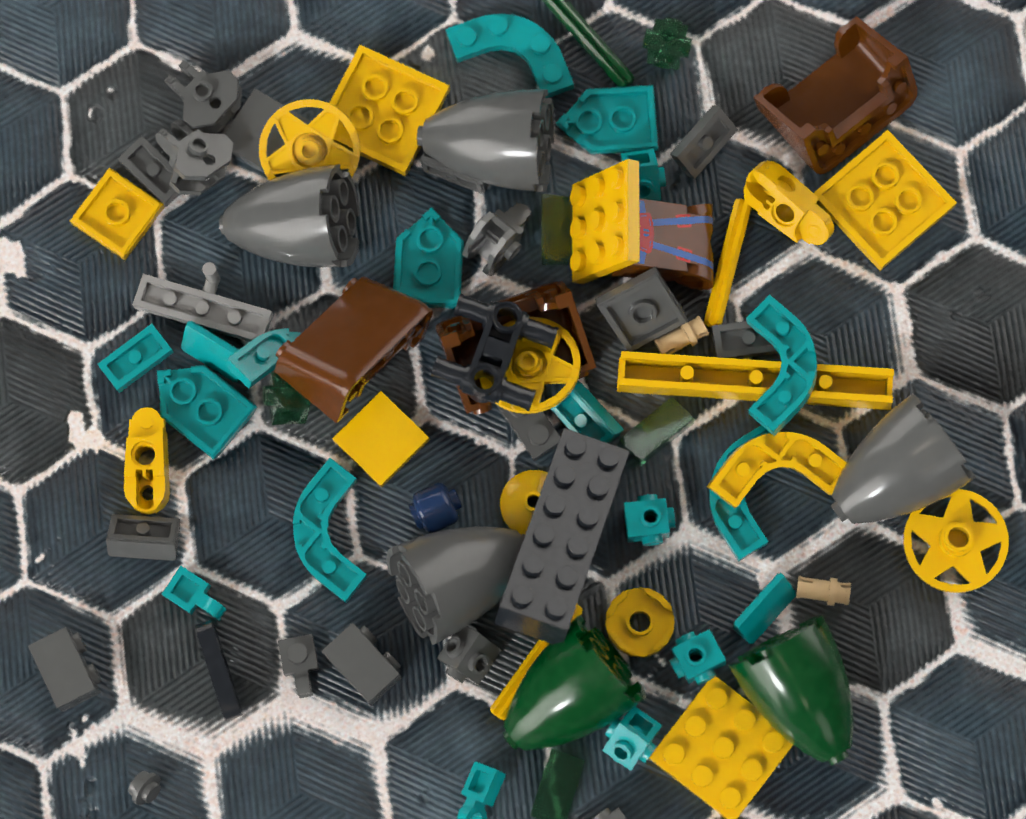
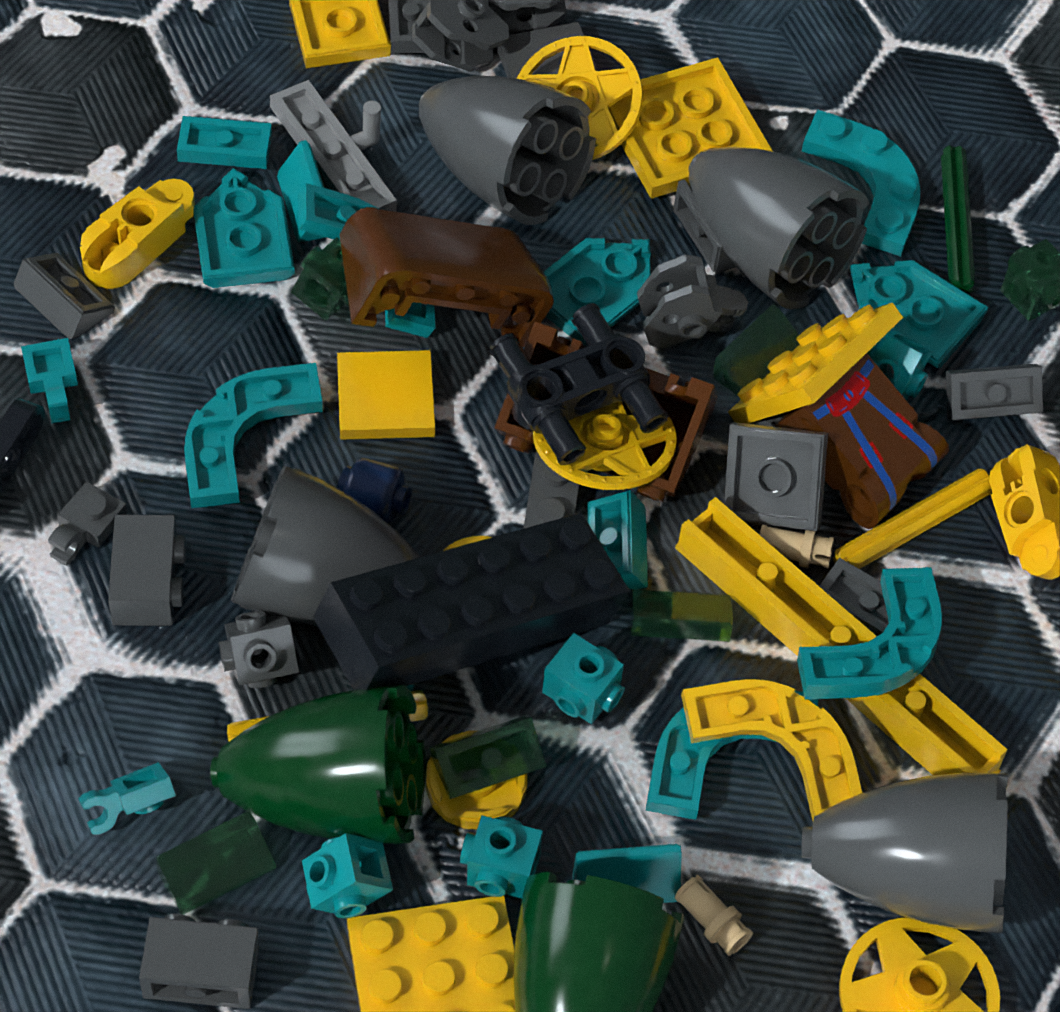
camera: 30 degrees right, 20 degrees down
none -> clear green slope [429,716,547,799]

